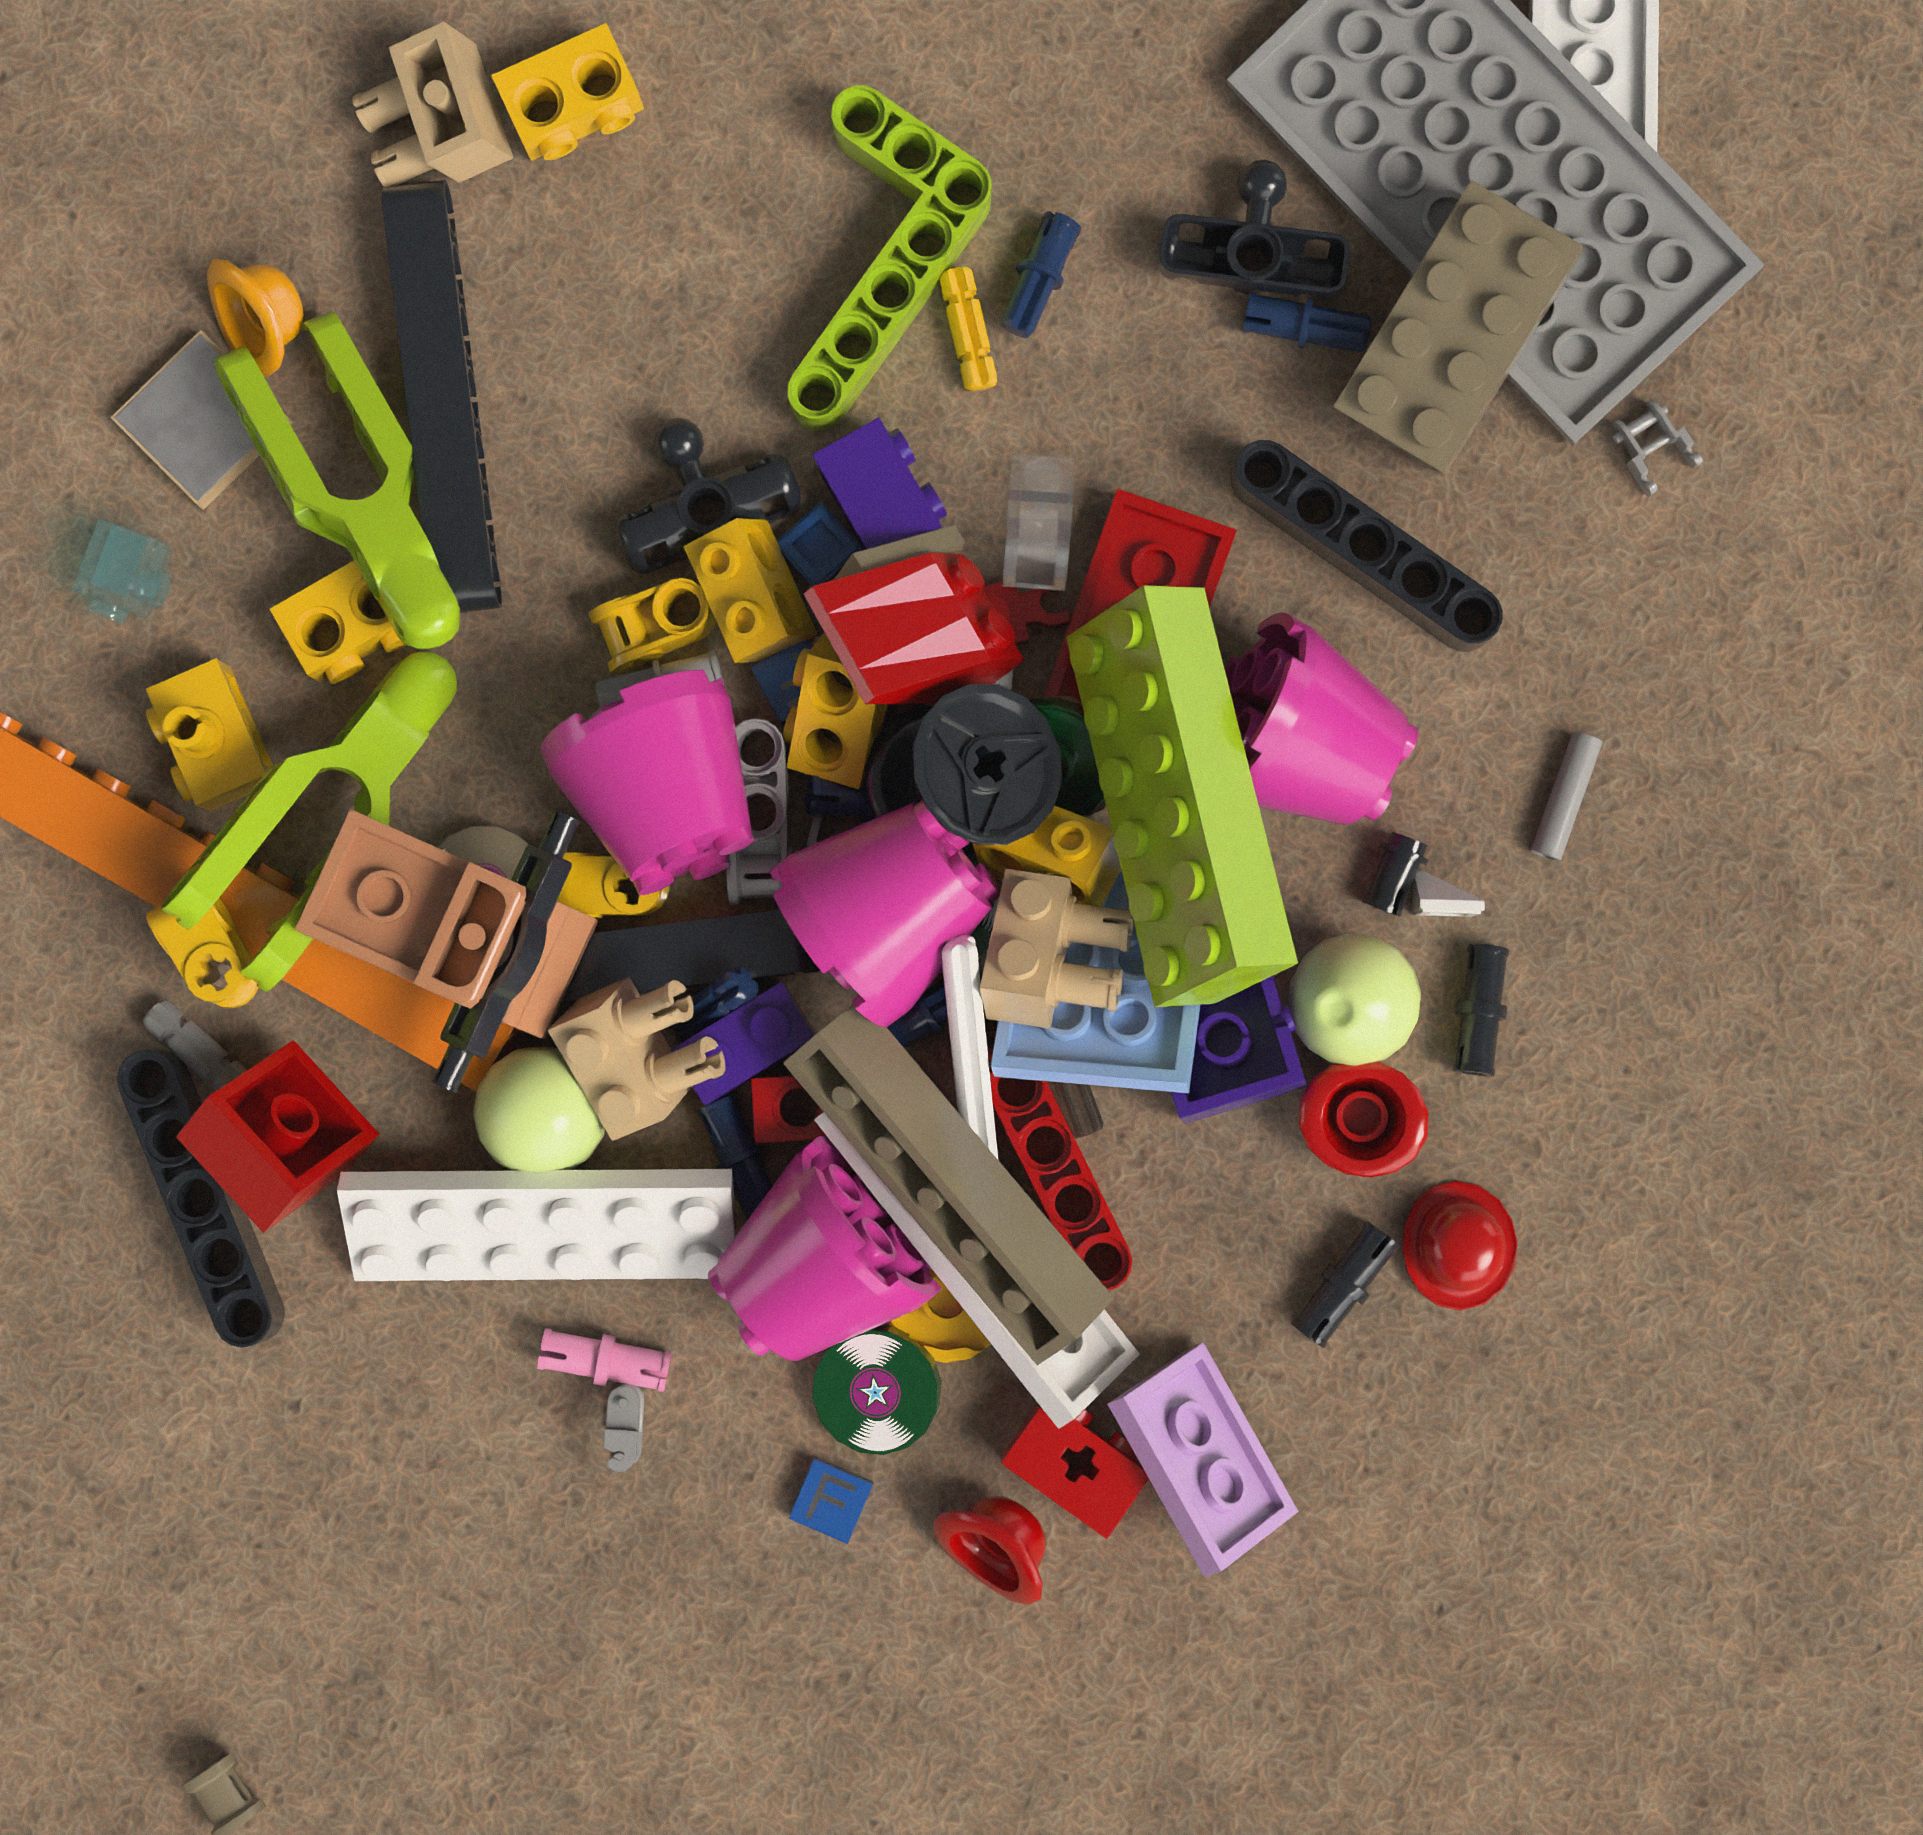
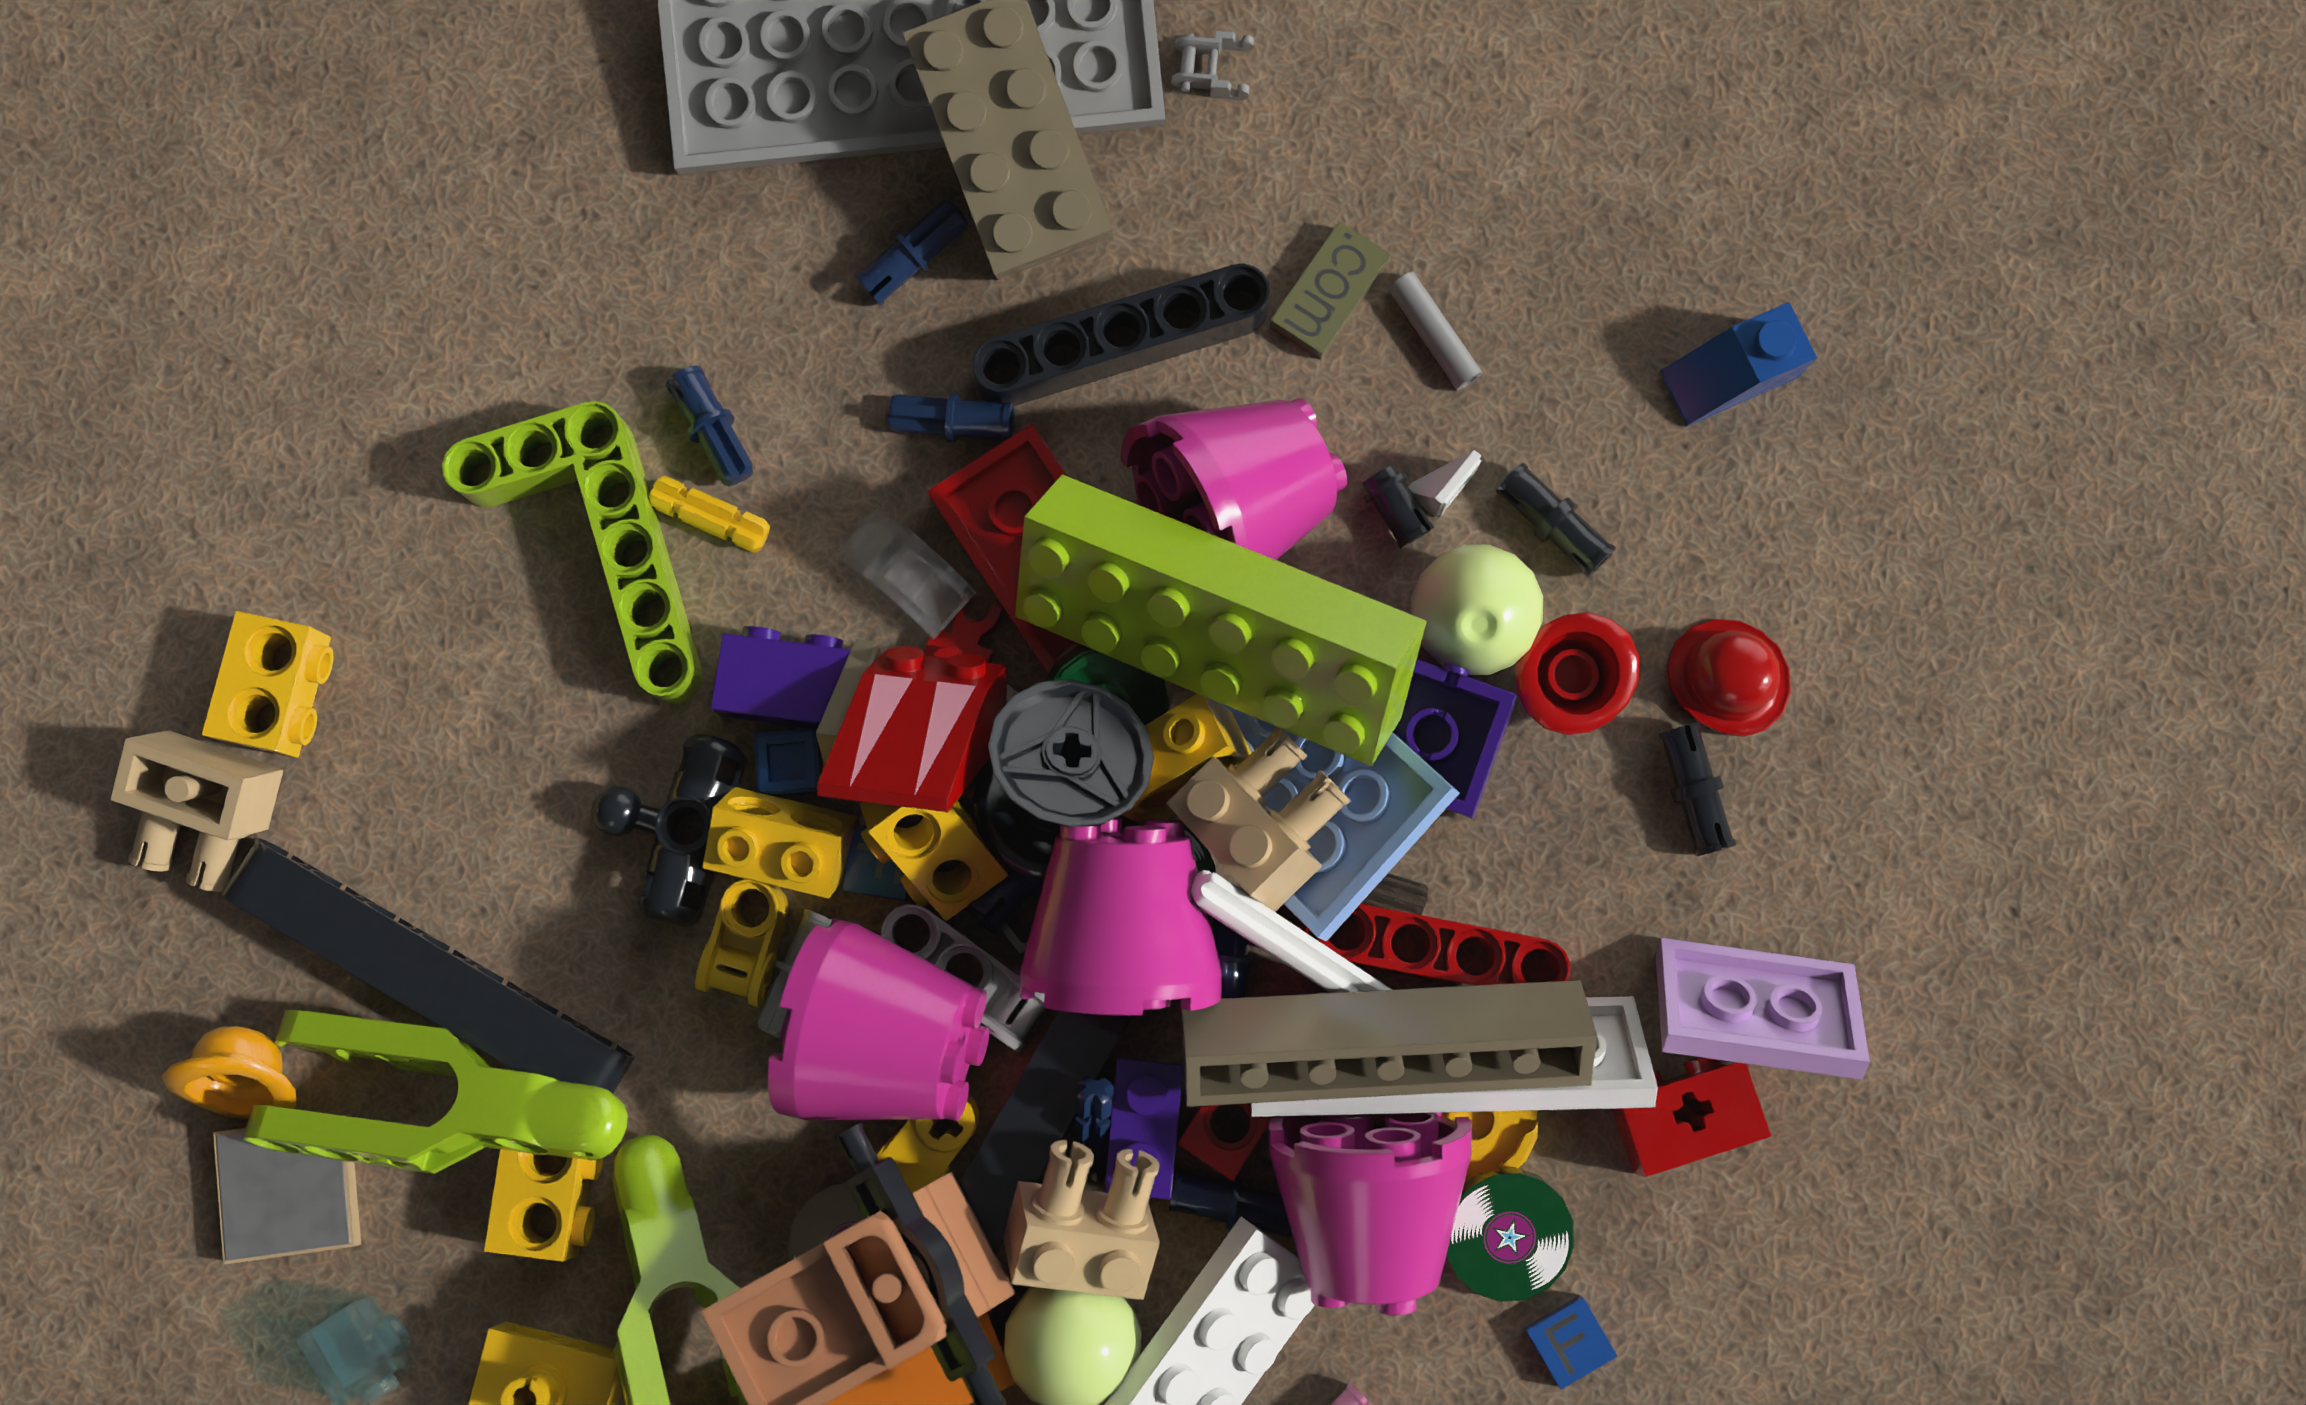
camera: 55 degrees left, 5 degrees down
red hat [933,1496,1046,1605] -> none
black piece [1158,159,1350,300] -> none
none -> dark blue axle [888,393,1015,443]
none -> olive tile [1270,221,1391,359]
none -> blue slope [1660,302,1817,427]

